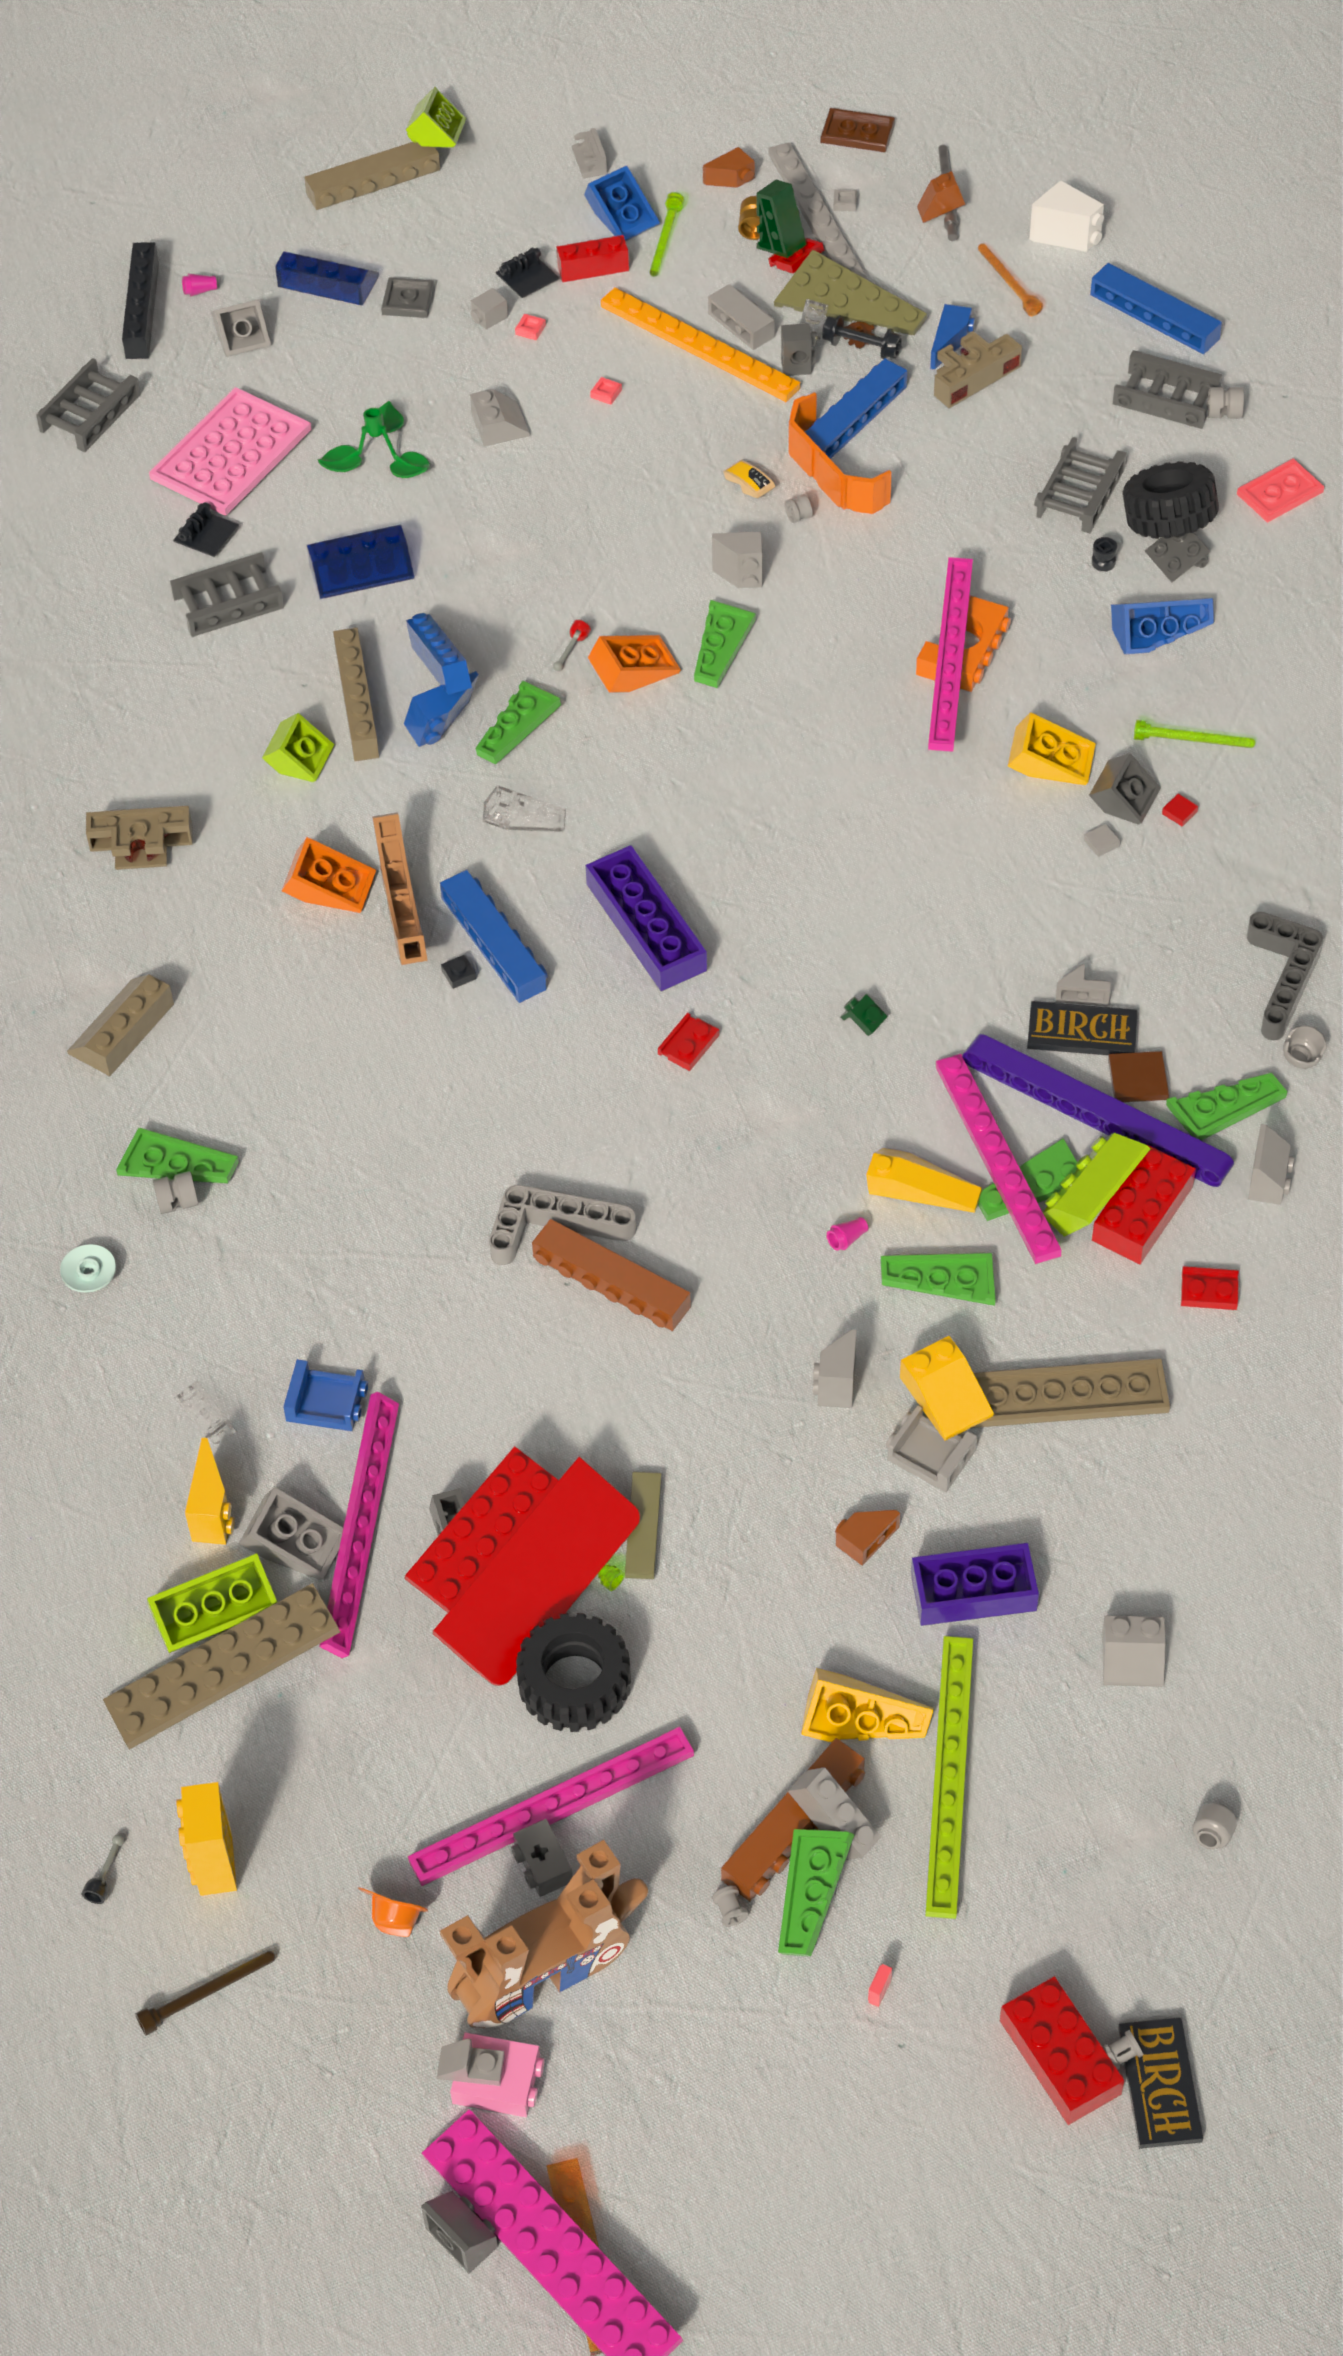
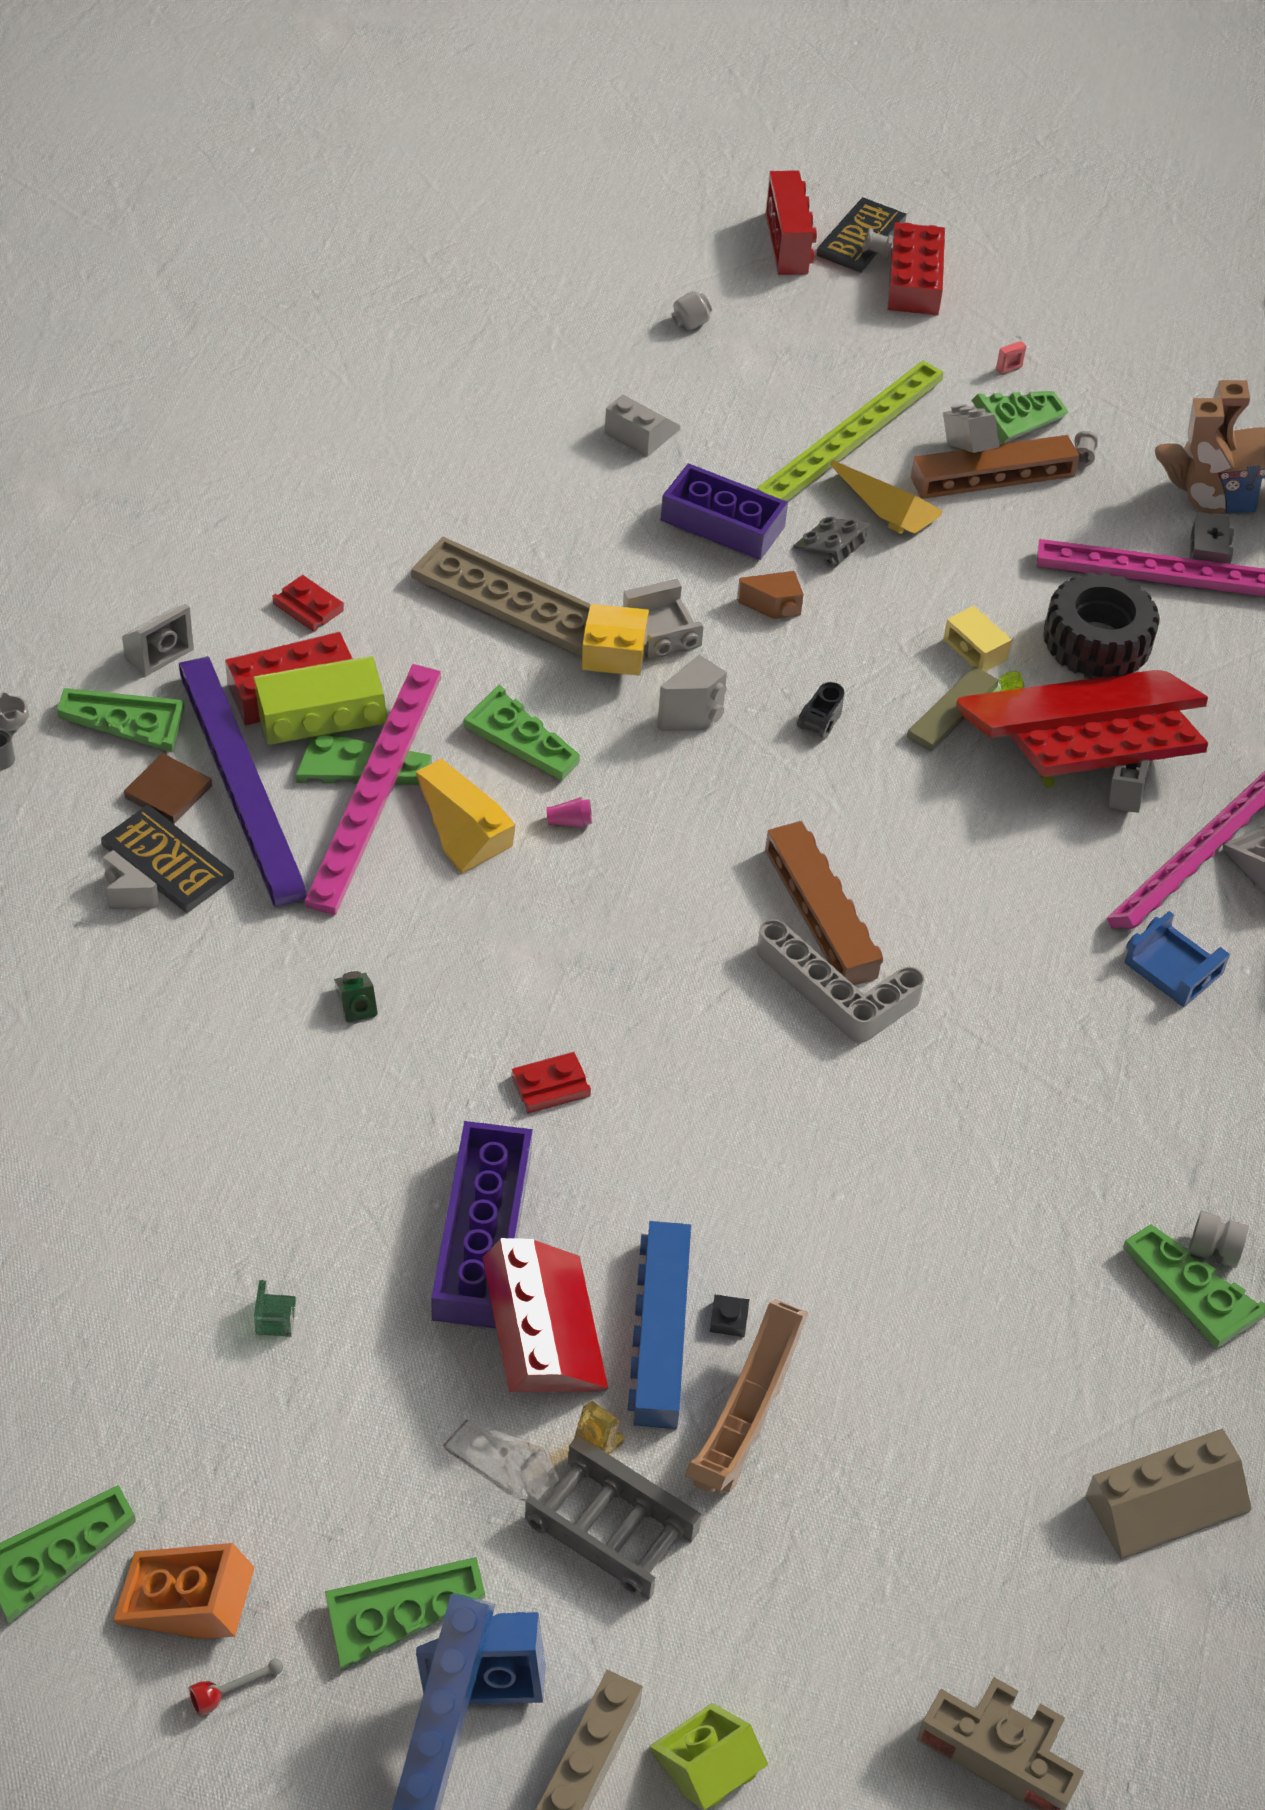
camera: 150 degrees left, 5 degrees down
orange slope [282,837,376,913] -> none
none -> clear green panel [254,1280,296,1337]
none -> red slope [482,1239,609,1393]
none -> dark grey fence [525,1435,702,1600]
none -> clear yellow bracket [574,1400,625,1454]
none -> red brick [765,170,817,275]
none -> dark grey hinge [793,516,870,567]
none -> black piece [797,682,845,739]
none -> light yellow brick [943,606,1012,672]

